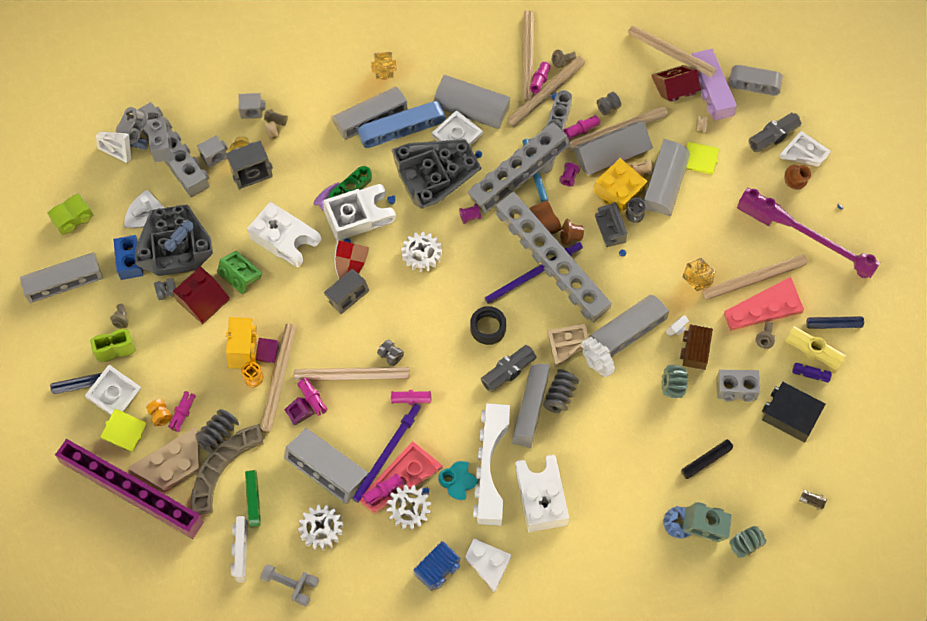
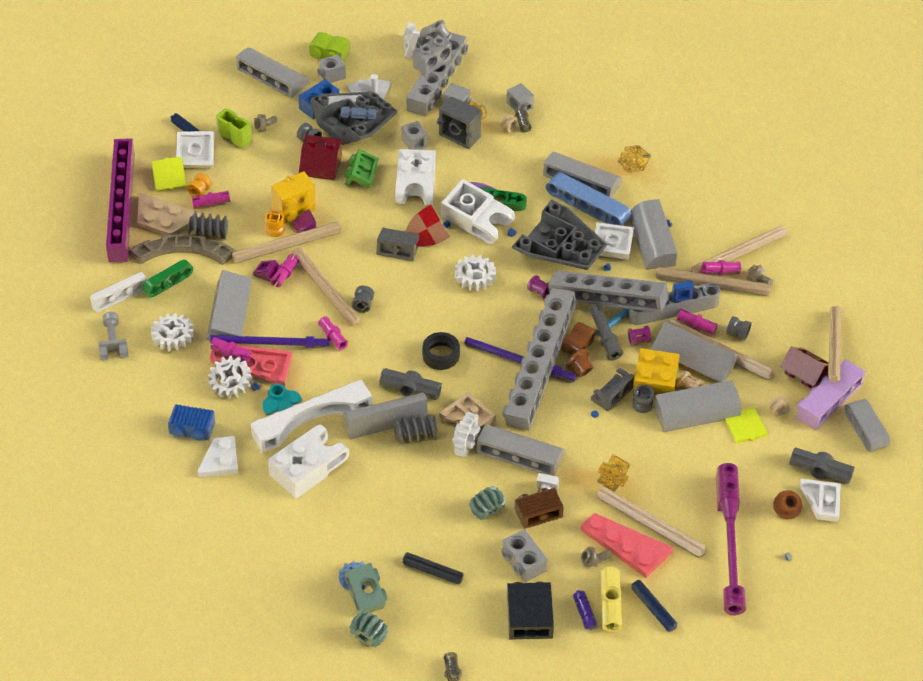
camera: 55 degrees right, 15 degrees down
none -> light grey brick [317,55,346,83]
none -> light grey brick [401,121,427,150]
none -> dark grey pin [589,304,624,360]
none -> blue tile [671,281,694,302]

